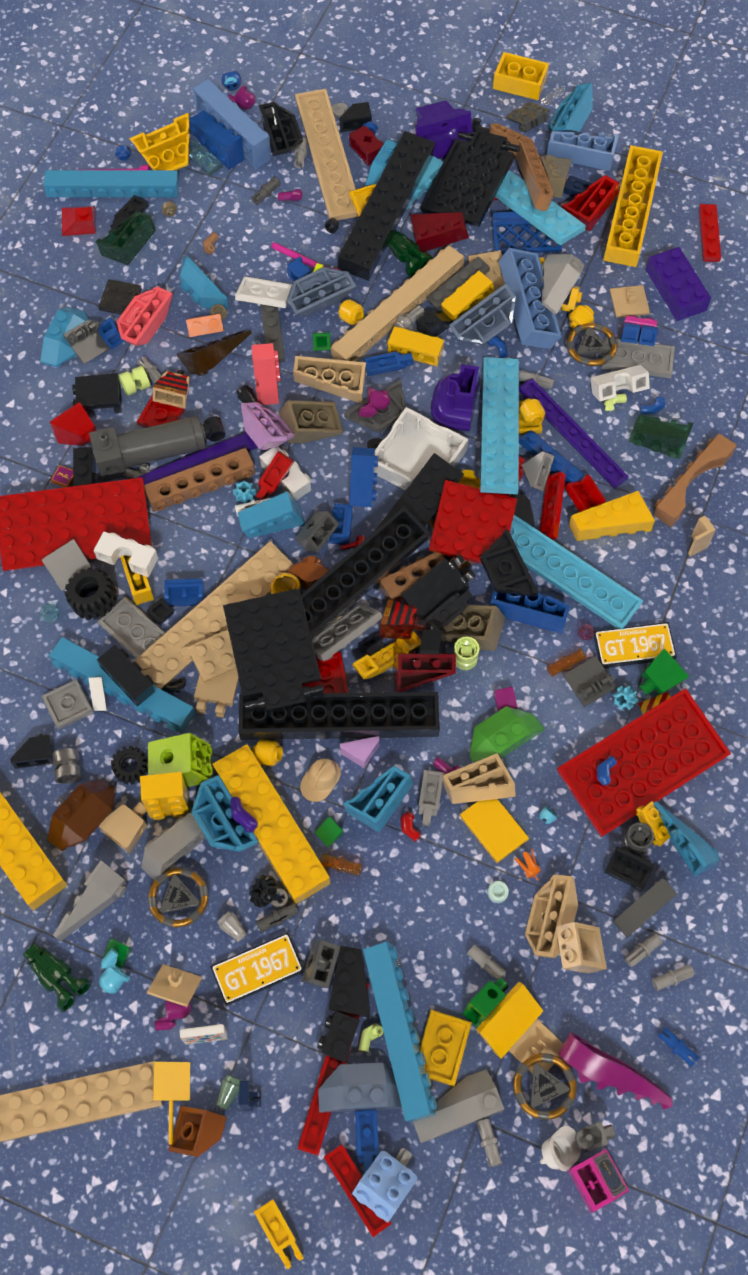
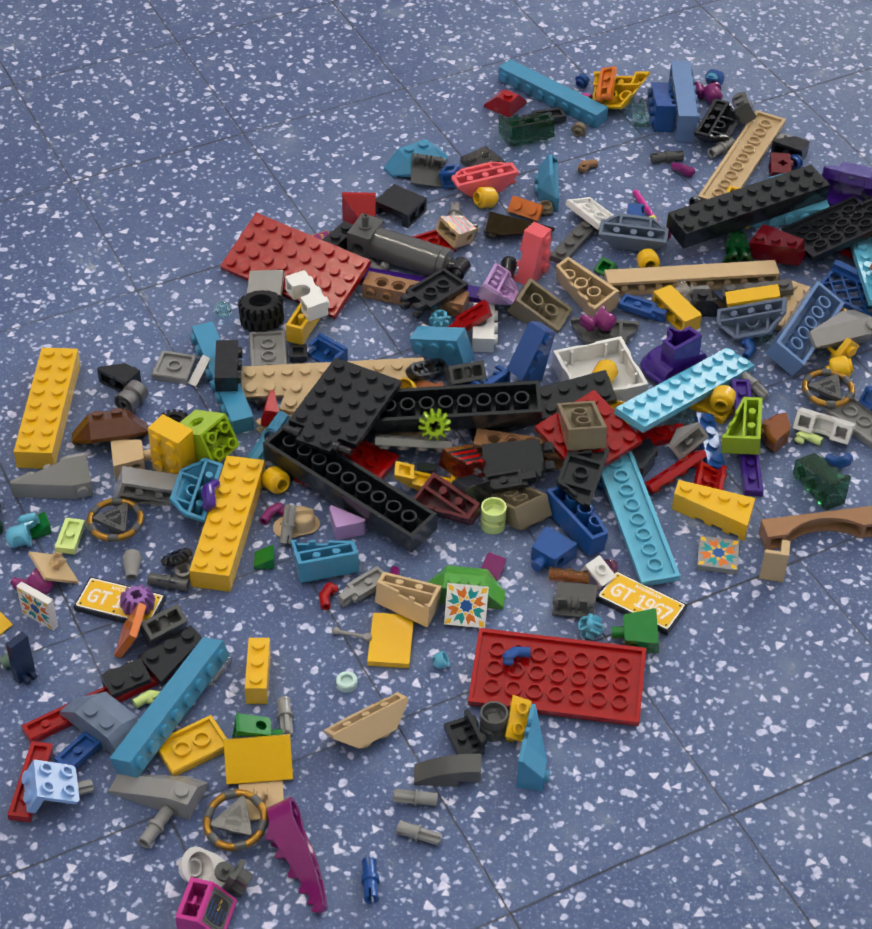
camera: 40 degrees right, 20 degrees down
yellowish green wheel [118,366,151,396] -> none
clear orange pin [320,853,363,877] -> none
orange piece [514,848,541,881] -> none
tan window [556,922,607,974] -> none
none -> yellowish green plate [55,518,86,554]
none -> orange tile [114,602,146,658]
none -> medium lavender gear [120,584,155,615]
none -> yellow brick [245,638,271,704]
none -> dark azure piece [247,411,290,461]
none -> magenta arm [259,502,285,525]
none -> red slope [261,390,279,426]
none -> light grey axle [279,504,296,544]
none -> light grey hinge [332,627,372,642]
none -> black tile [400,267,468,319]
none -> black beam [405,358,448,381]
none -> lime gear [419,408,451,441]
none -> tile [444,583,489,628]
none -> yellow head [473,187,499,209]
none -> blue torso [531,526,577,572]
none -> dark tan slope [557,401,607,451]
none -> white bracket [578,555,616,587]
none -> yellow head [592,359,618,384]
none -> orange plate [596,66,618,103]
none -> tile [696,536,739,575]
none -> lime wedge [721,397,763,455]
none -> dark grey brick [732,92,756,124]
none -> dark orange piece [761,413,791,453]

